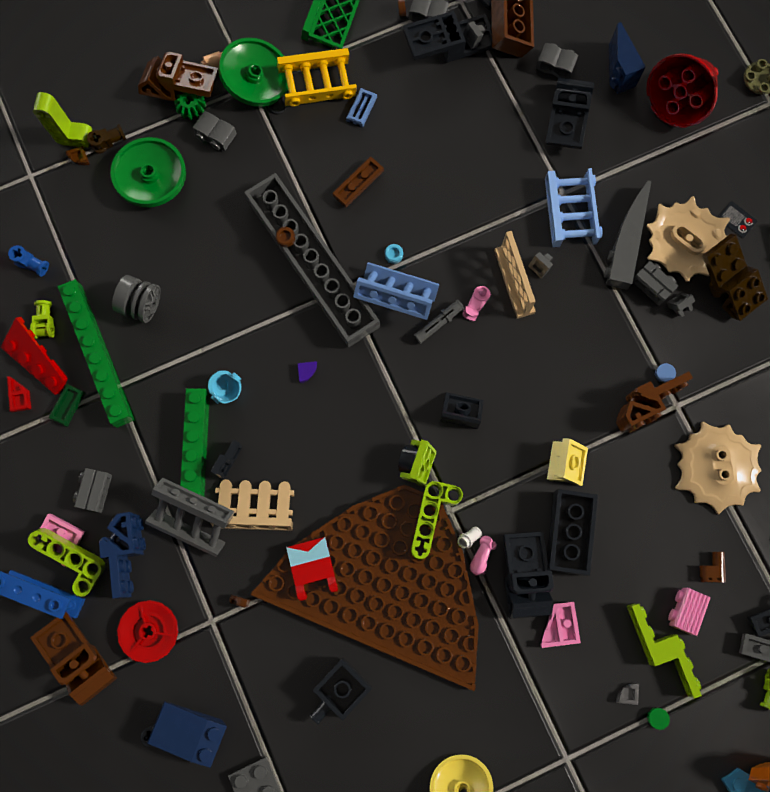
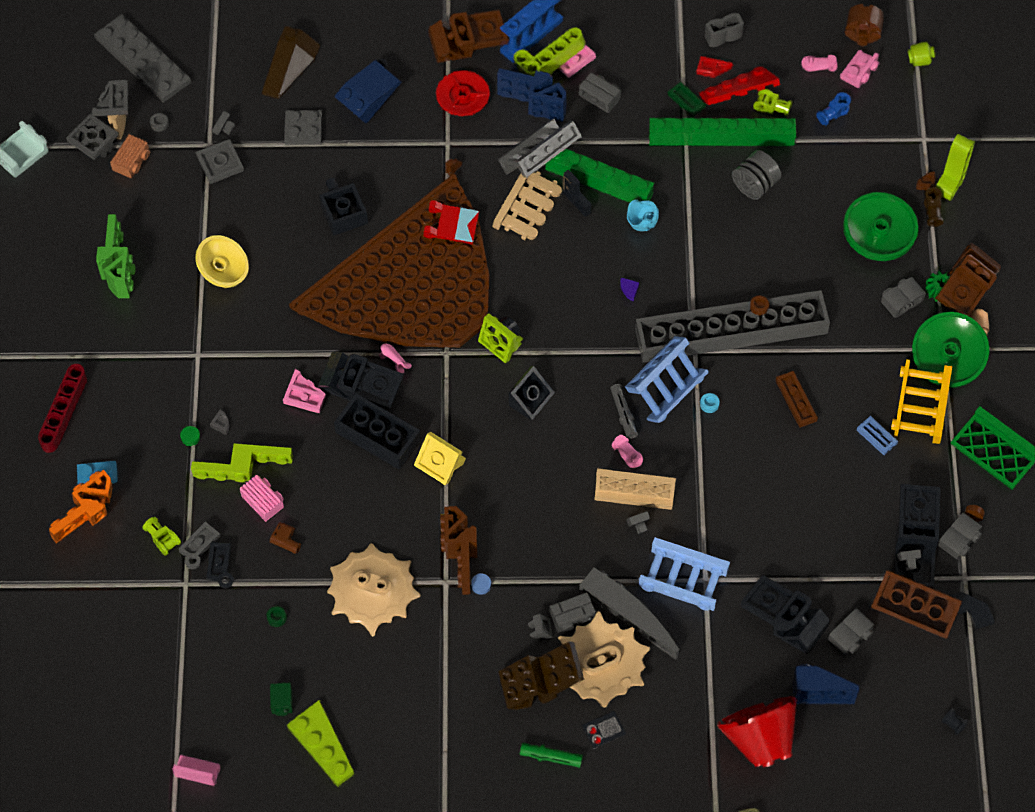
camera: 115 degrees right, 15 degrees down
lime beam [411,481,463,560] -> none
white pin [458,527,482,549] -> none

